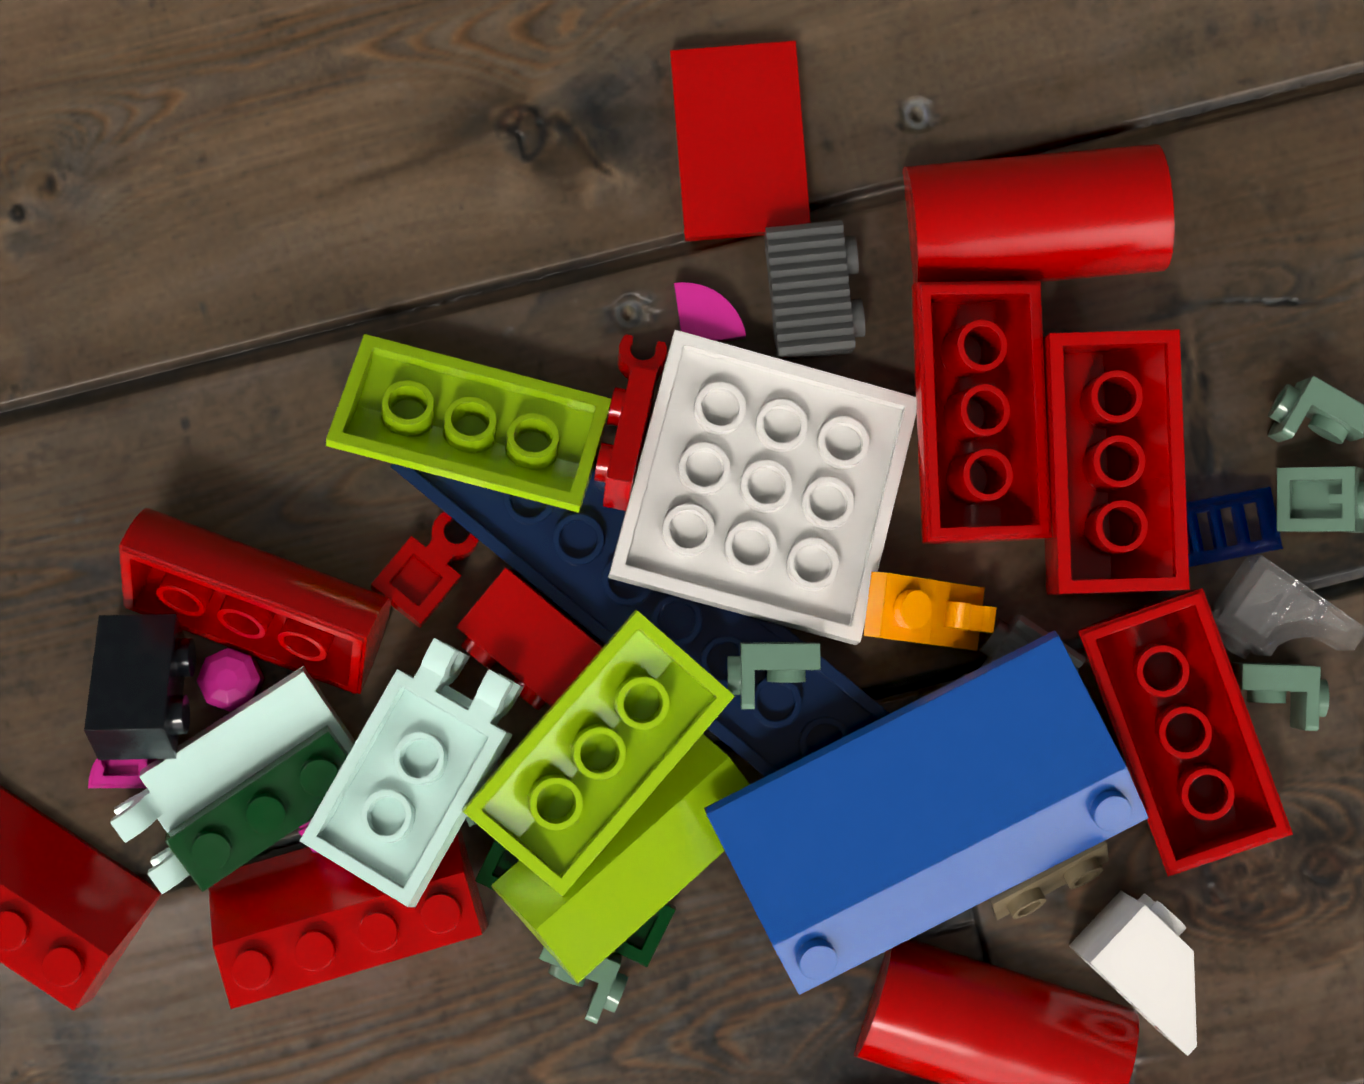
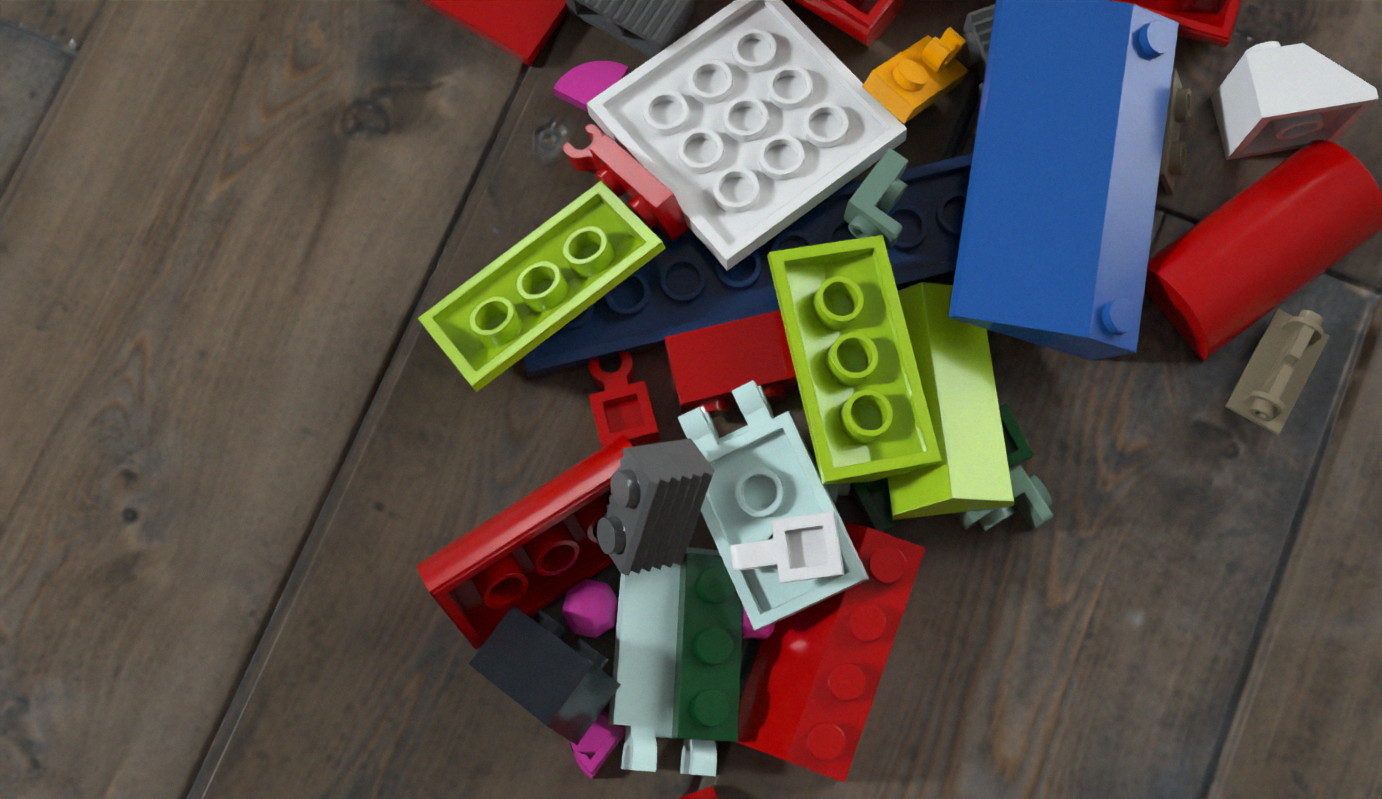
camera: 50 degrees left, 10 degrees down
none -> dark grey brick [597,438,714,576]
none -> white plate [730,511,844,583]

